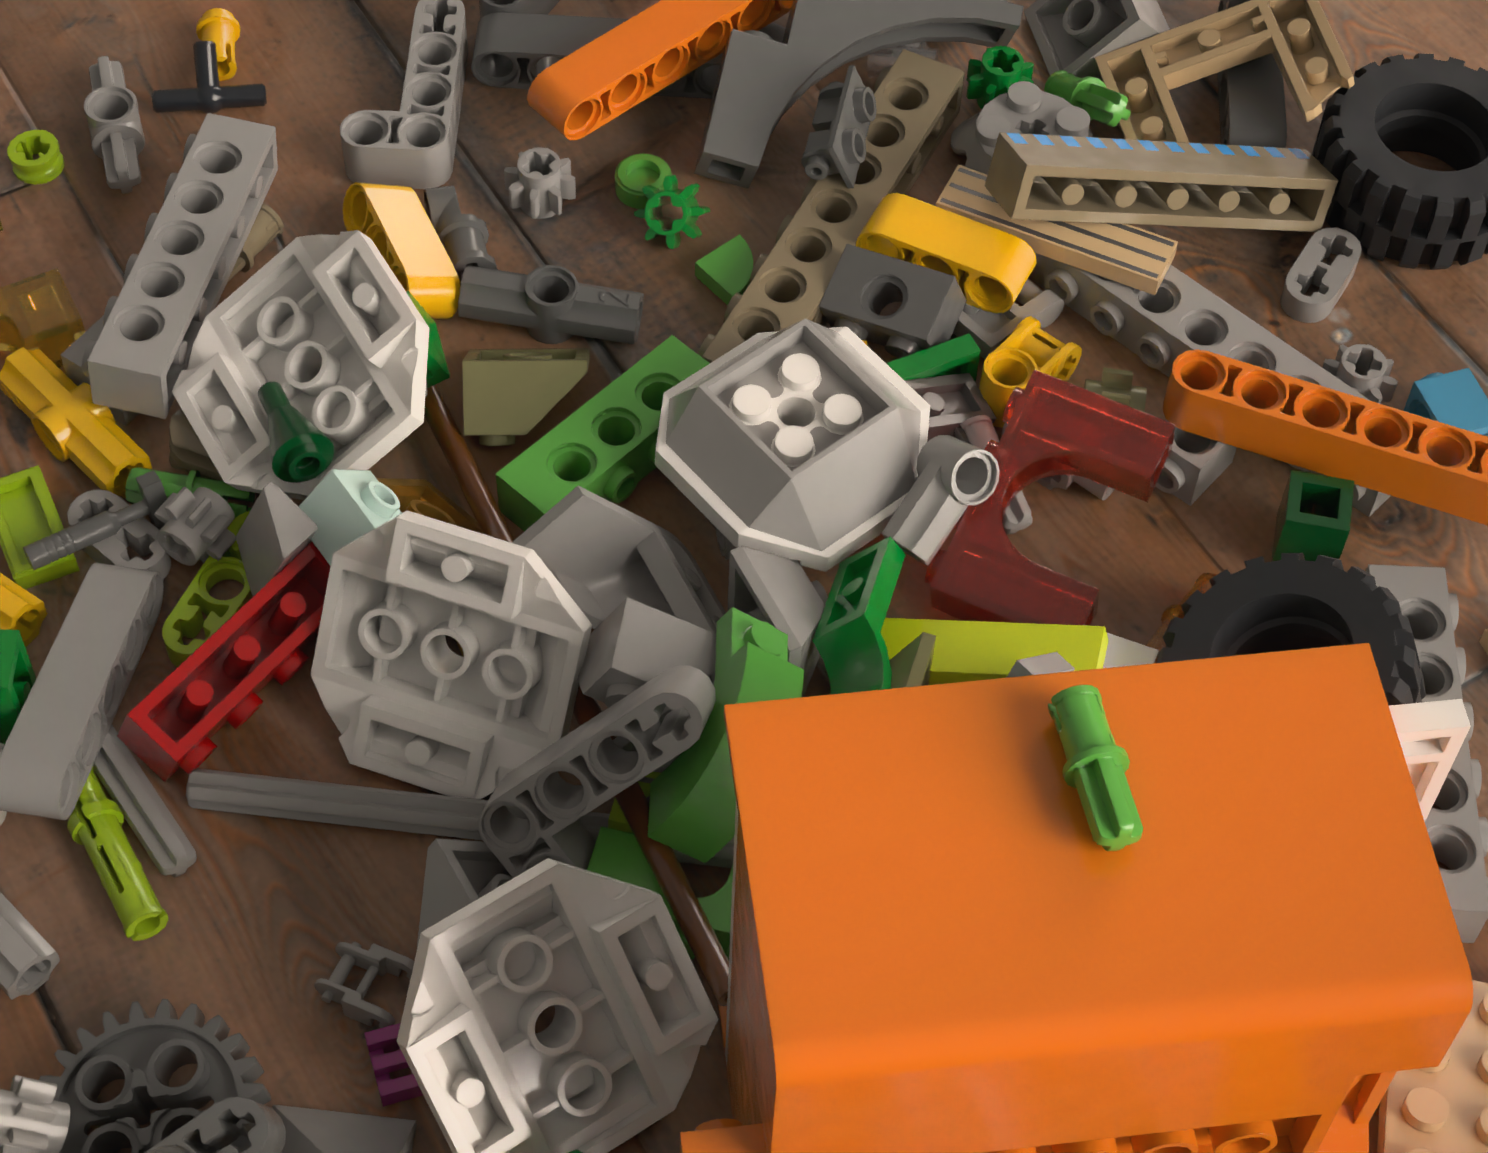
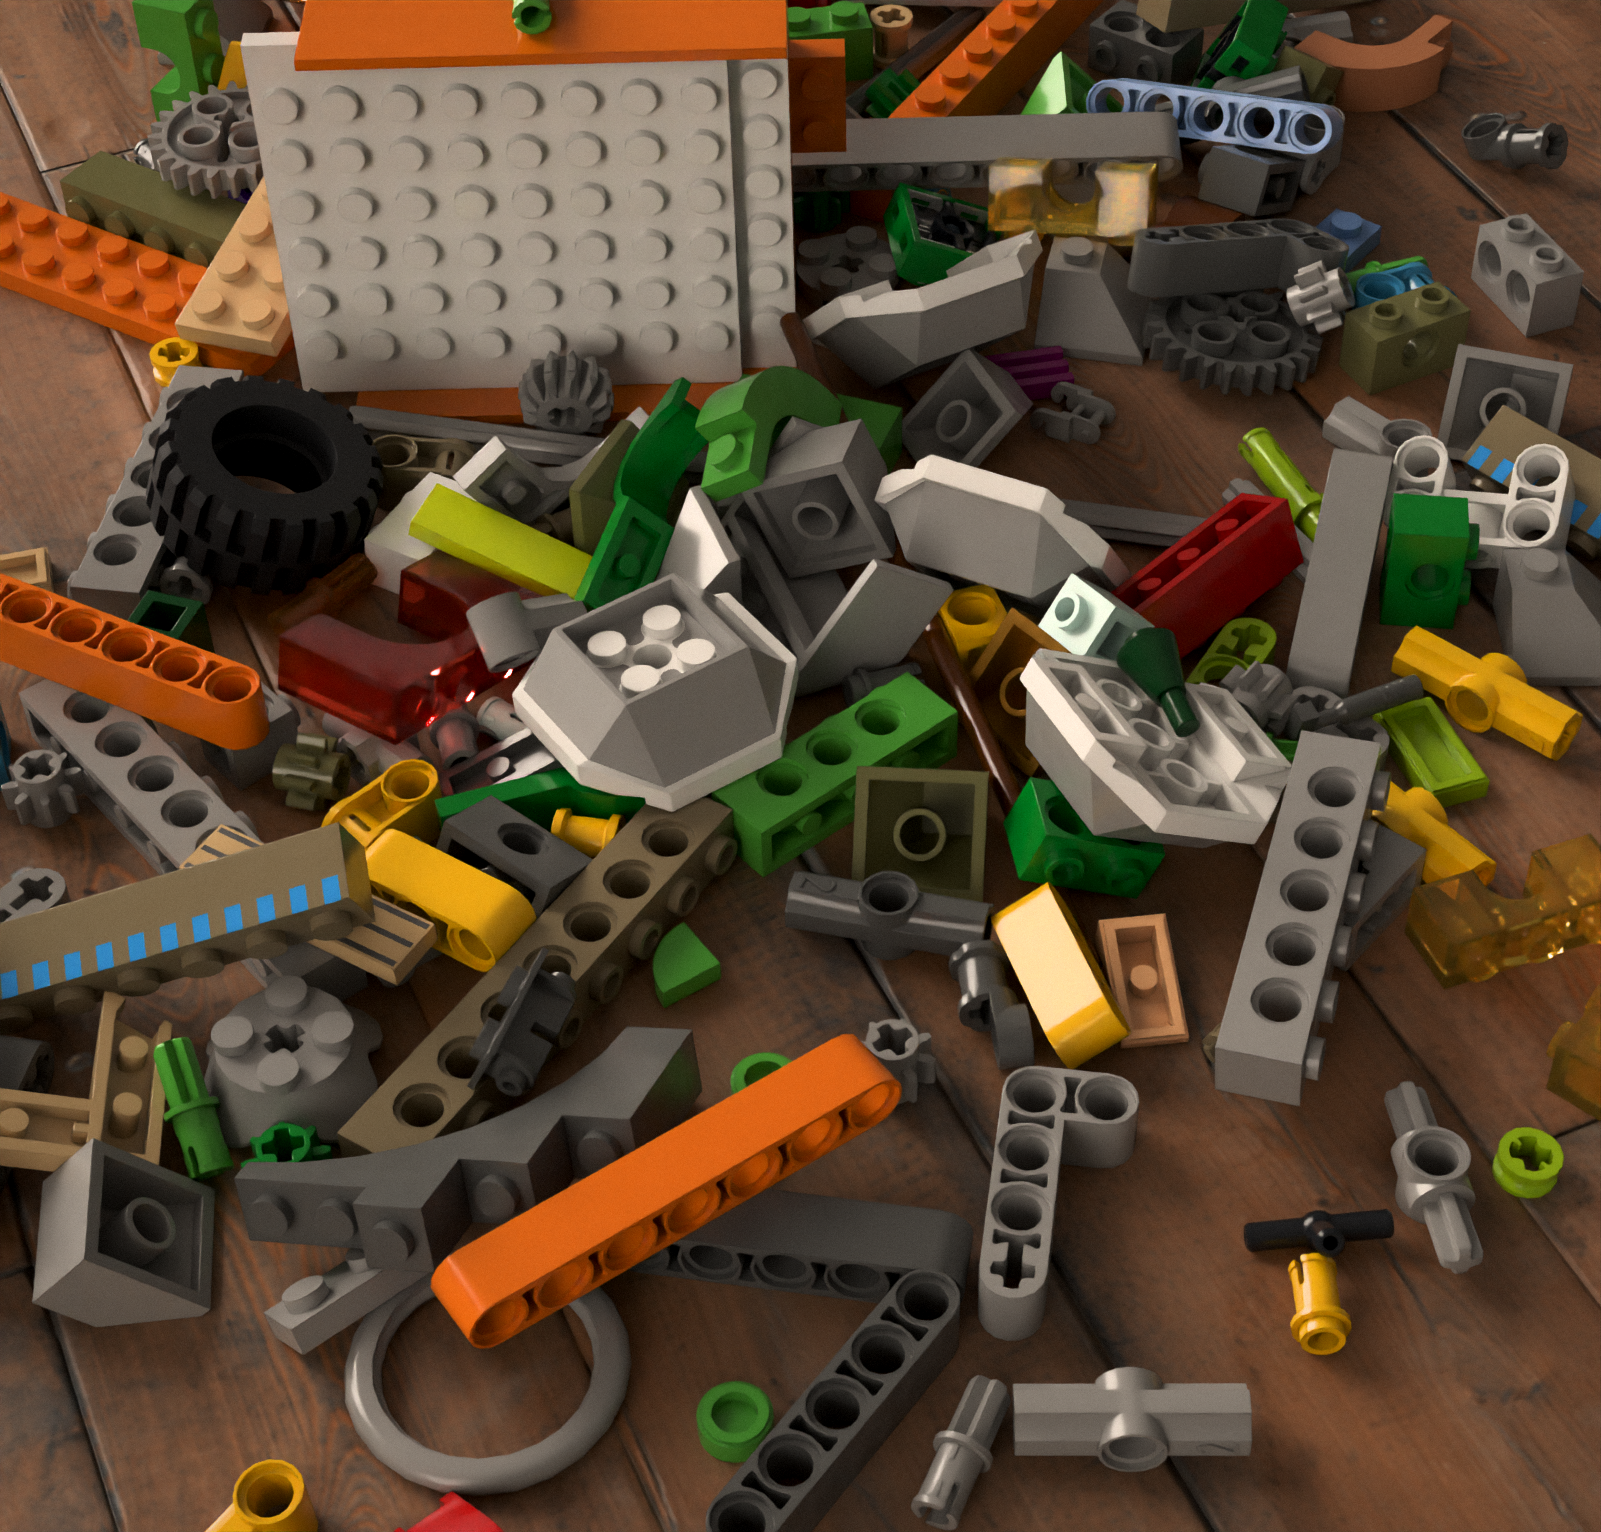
camera: 170 degrees left, 10 degrees down
light grey slope [236,482,318,596] -> none
light grey beam [478,665,716,878] -> none
green gear [634,175,710,249] -> none

